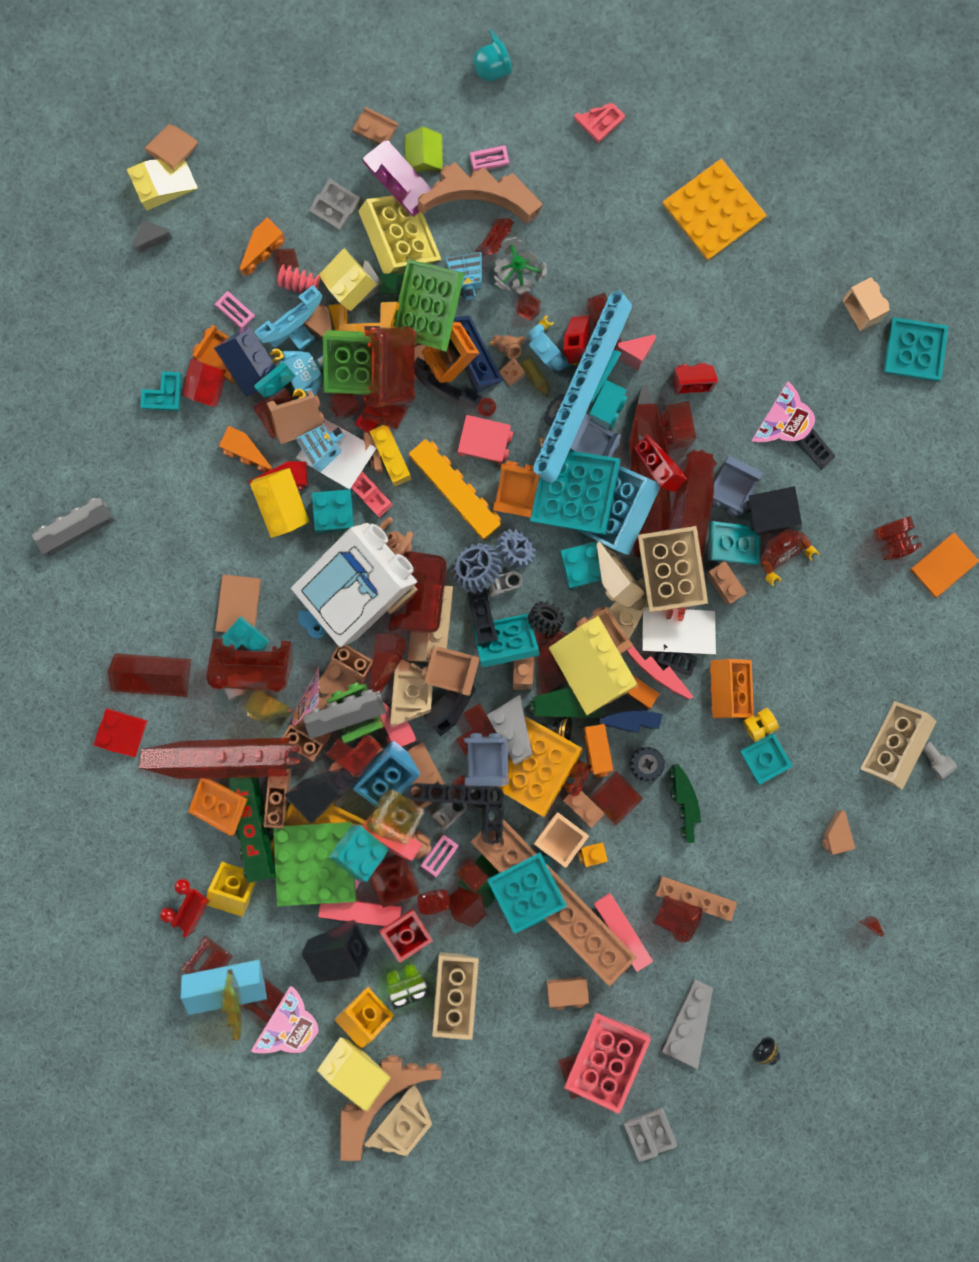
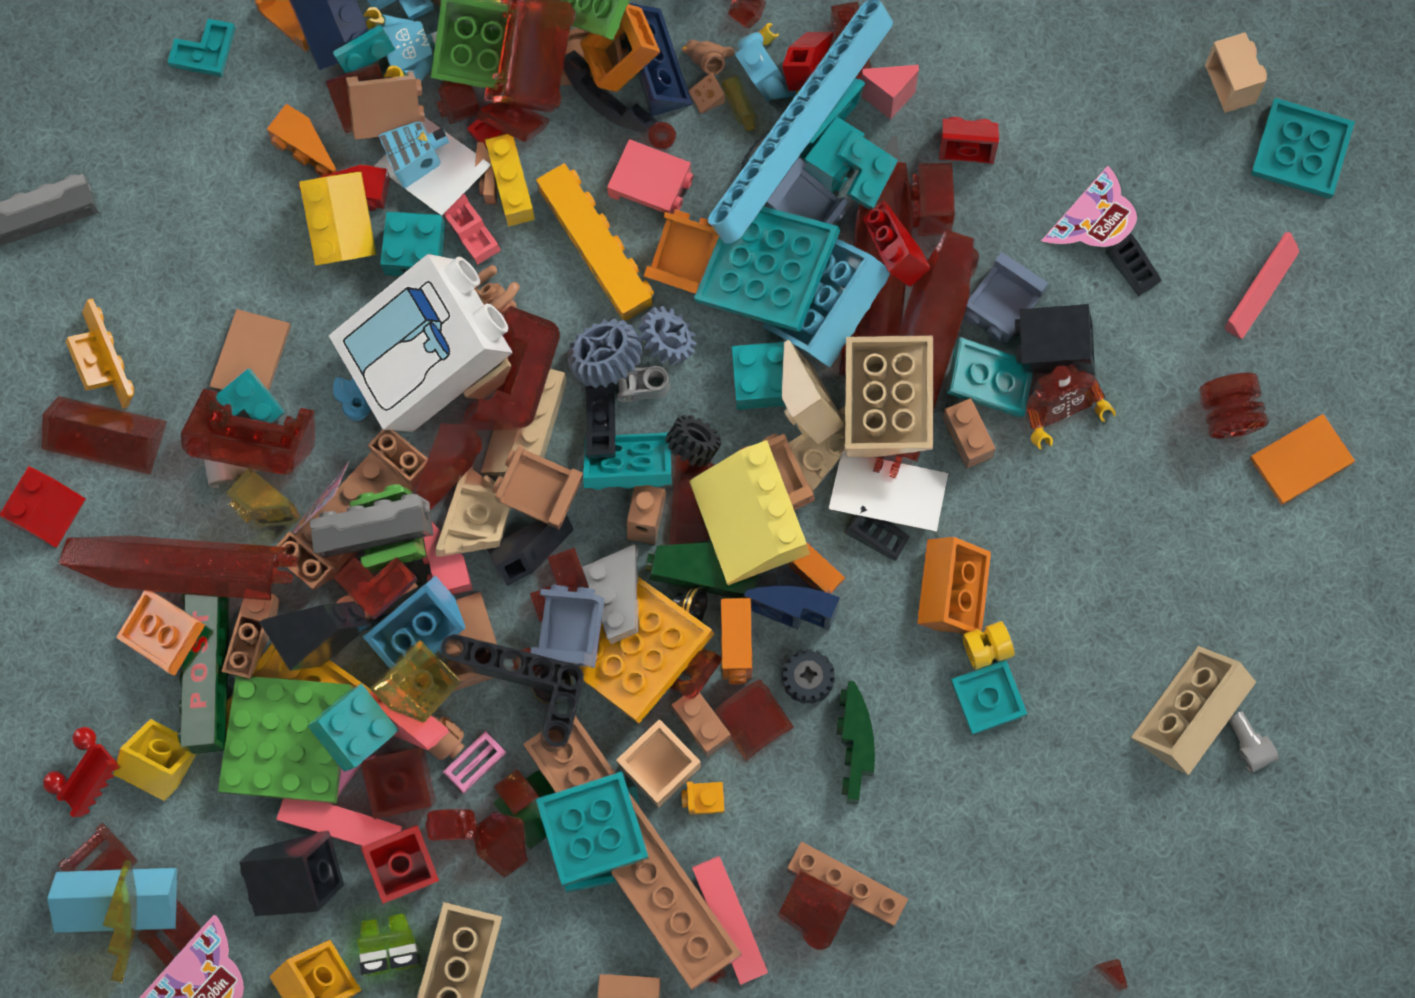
camera: 15 degrees right, 10 degrees down
red slope [181,358,227,407] -> none
light grey piece [431,796,467,831] -> none
coral slope [625,646,693,700] -> none
nougat slope [822,810,856,855] -> none
none -> light orange bracket [65,299,134,409]
none -> teal plate [836,131,898,209]
none -> coral slope [1224,231,1299,339]

